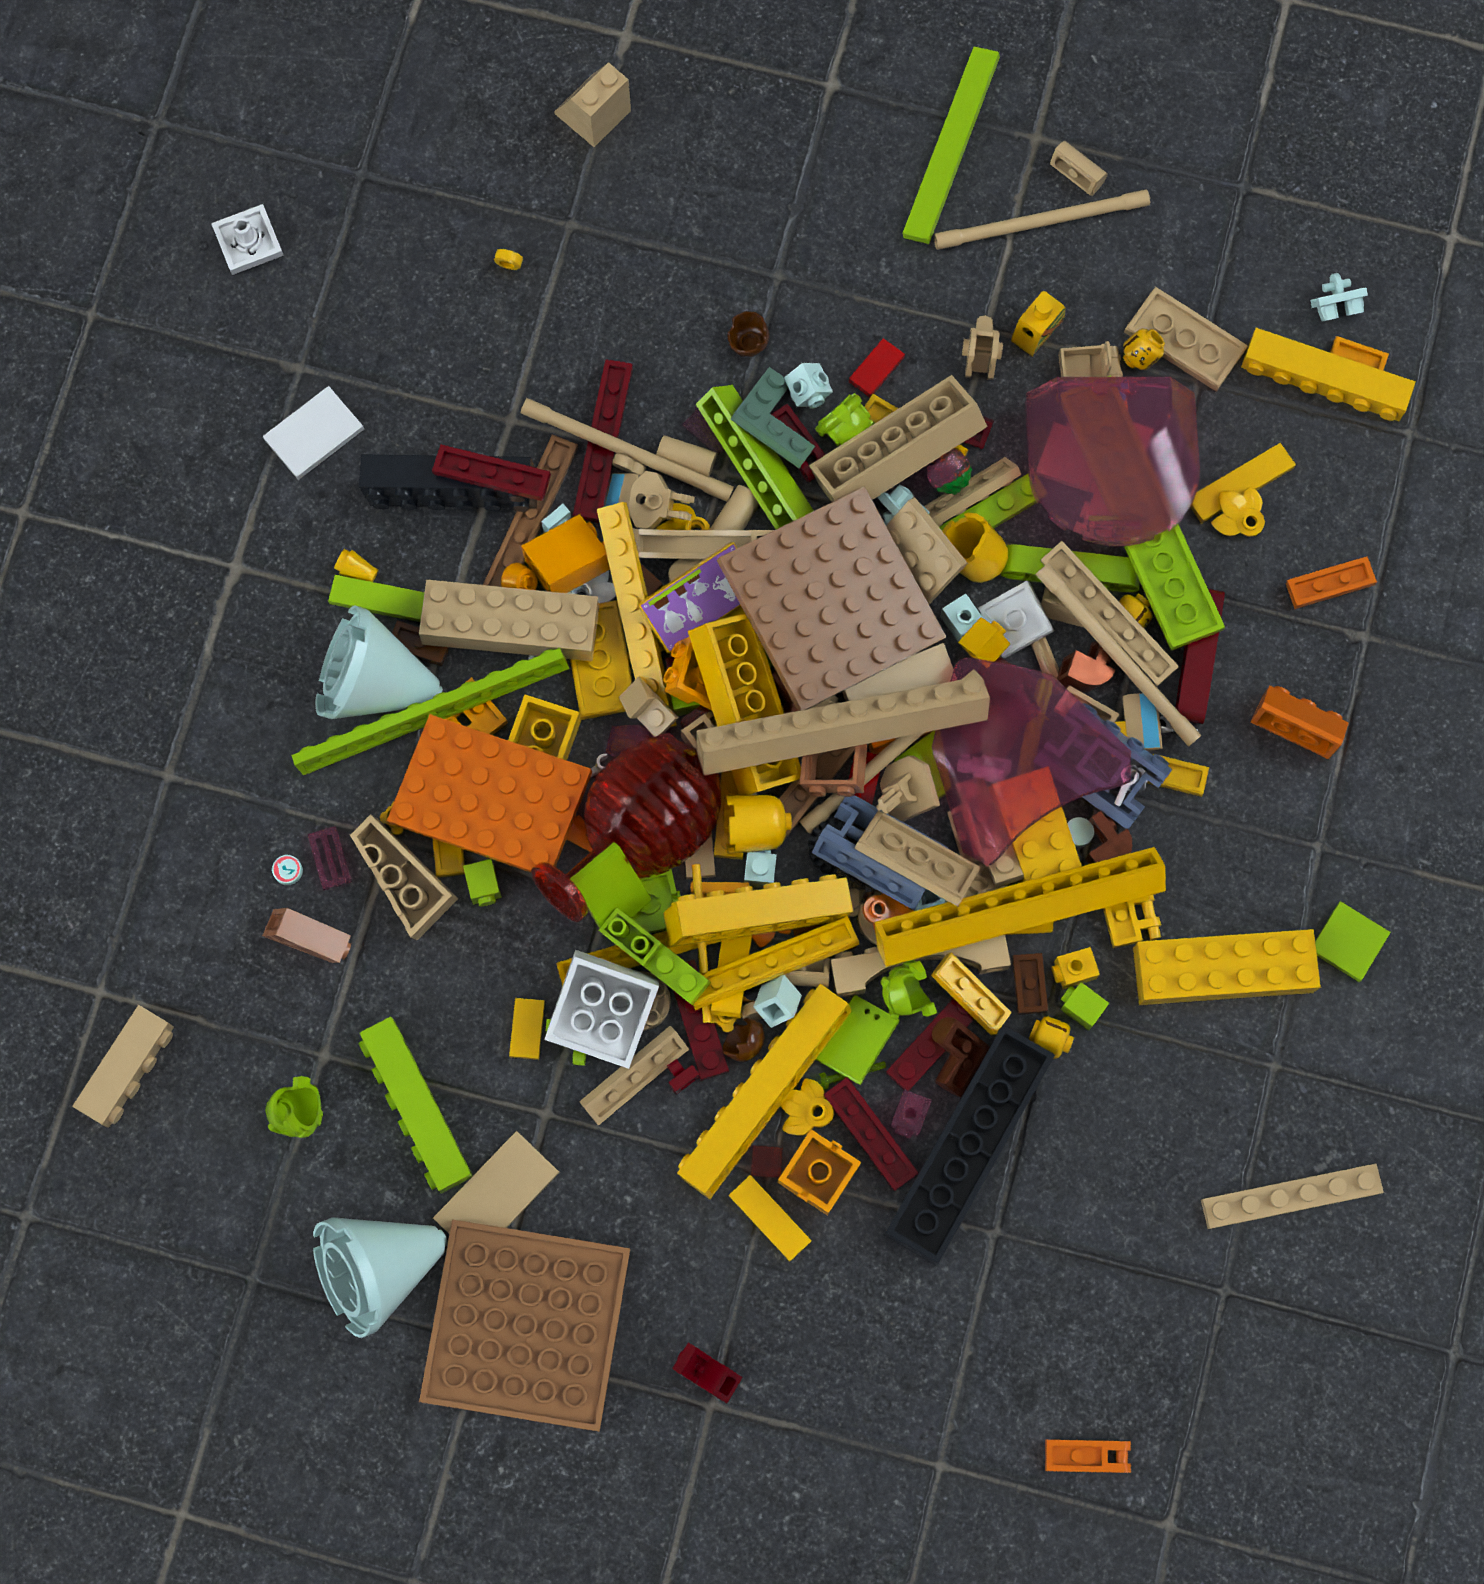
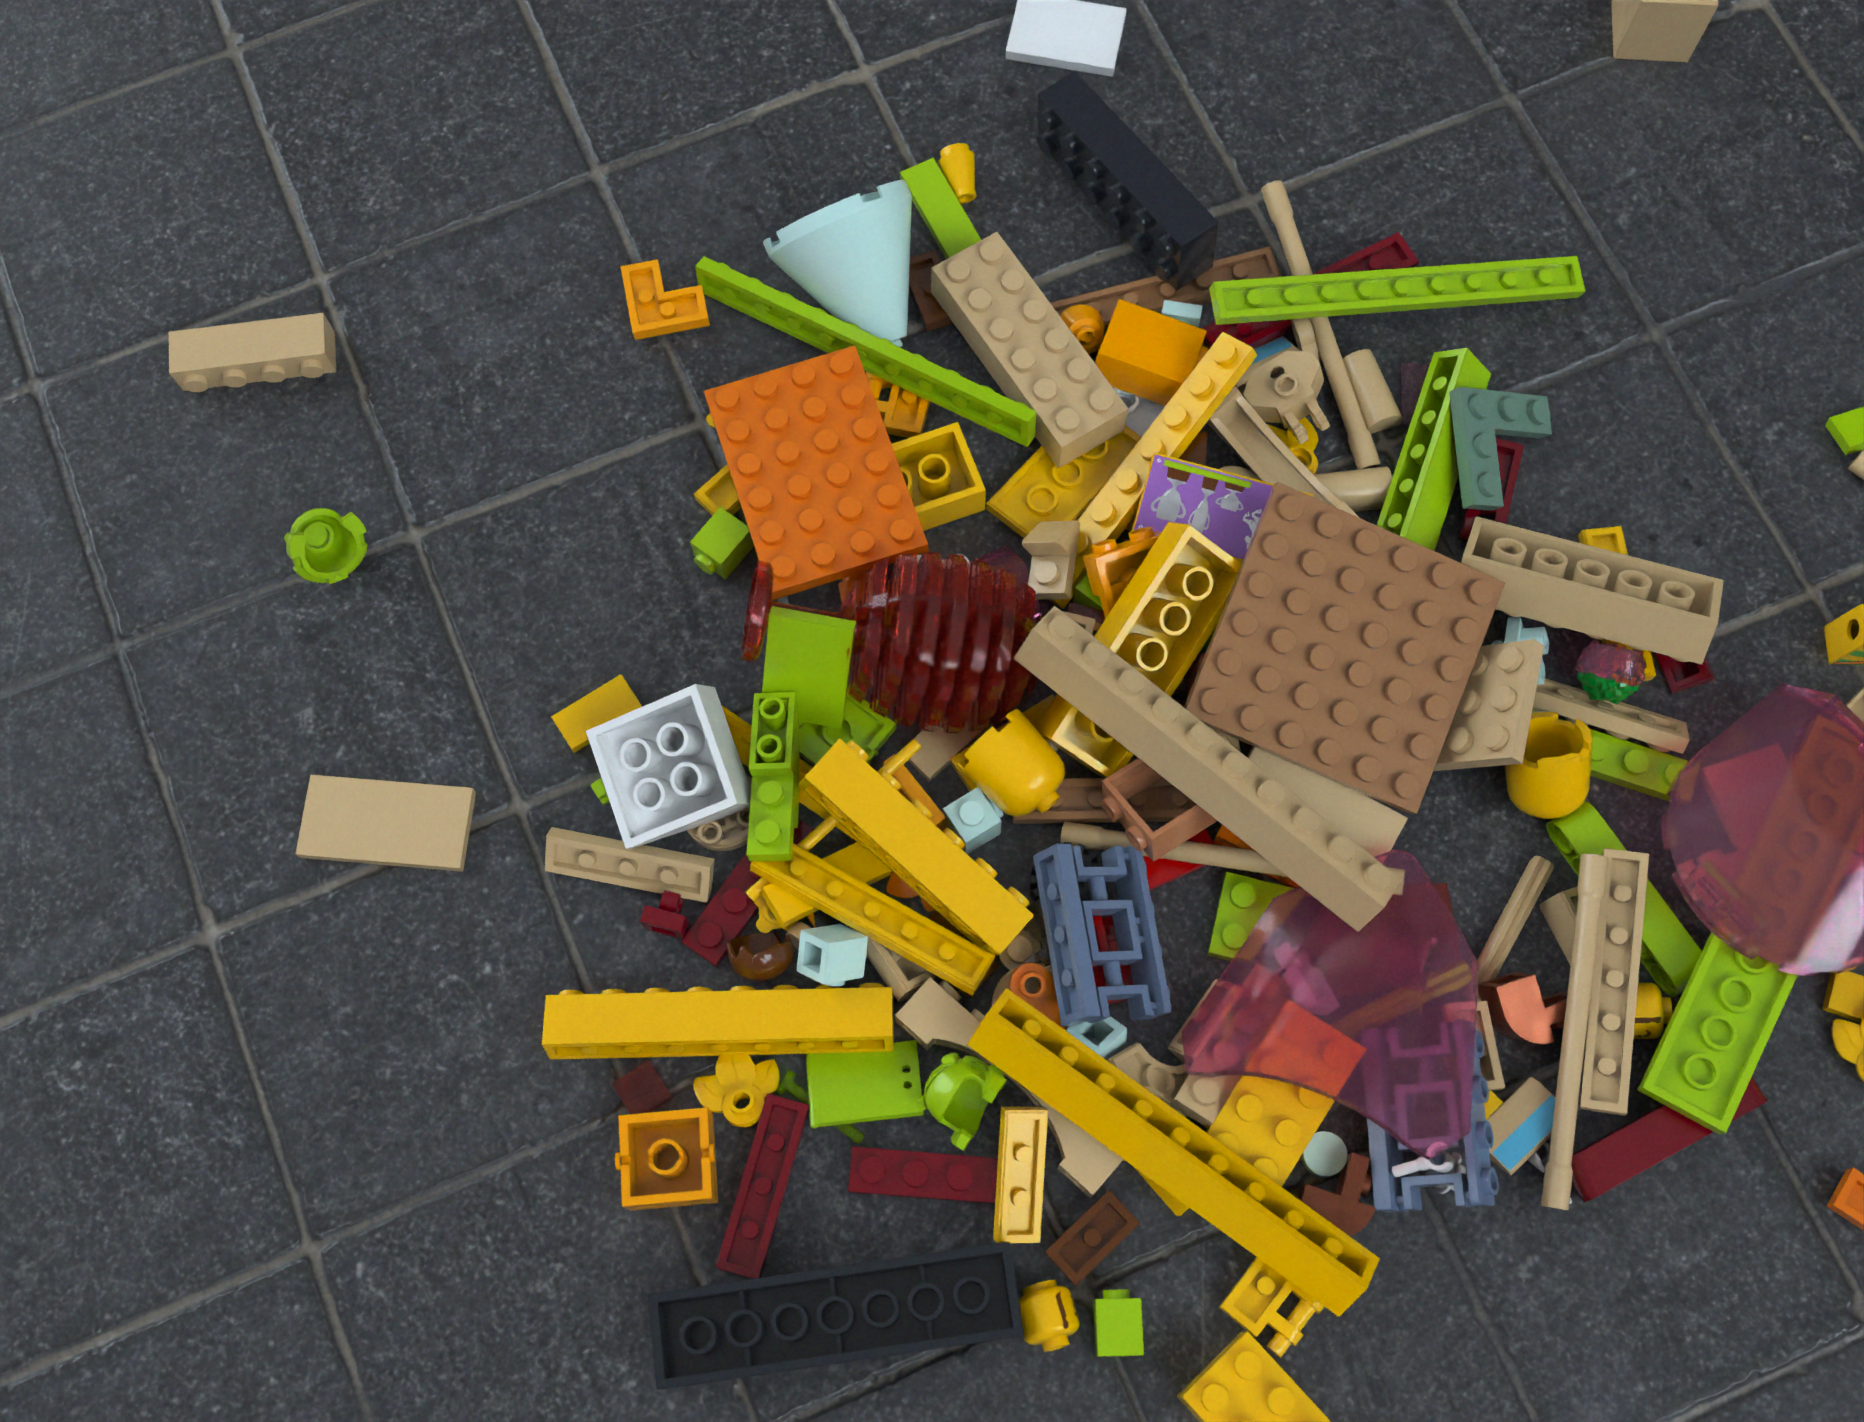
camera: 55 degrees right, 5 degrees down
nougat slope [262,908,351,963] -> none
light aqua tile [272,855,303,885] -> none
clear pink tile [308,826,352,890] -> none
light aqua cone [313,1218,447,1338] -> none
tan wedge [350,814,458,940] -> none
lime brick [358,1017,473,1194] -> none
medium nougat plate [419,1219,630,1432] -> none
dark red plate [432,444,551,501] -> none
yellow tile [494,249,523,270] -> none
dark red brick [672,1342,743,1404] -> none
reddish brown hair [727,311,770,357] -> none
yellow tile [728,1175,812,1262] -> none
light aqua brick [784,363,833,409] -> none
lime helmet [814,393,875,446] -> none
red tile [849,338,905,398] -> none
tan tile [854,811,981,907] -> none
tan piece [876,756,940,822] -> none
clear pink brick [890,1089,932,1139] -> none
copper brick [932,1017,990,1097] -> none
light aqua brick [940,594,984,641] -> none
yellow brick [958,617,1010,669] -> none
tan hinge [962,315,1003,380] -> none
white tile [978,581,1054,658] -> none
yellow brick [1051,947,1100,989] -> none
yellow tile [1147,754,1209,797] -> none
orange slope [1251,685,1349,759] -> none
none -> light orange plate [620,259,710,340]
none -> lime plate [1209,256,1585,325]

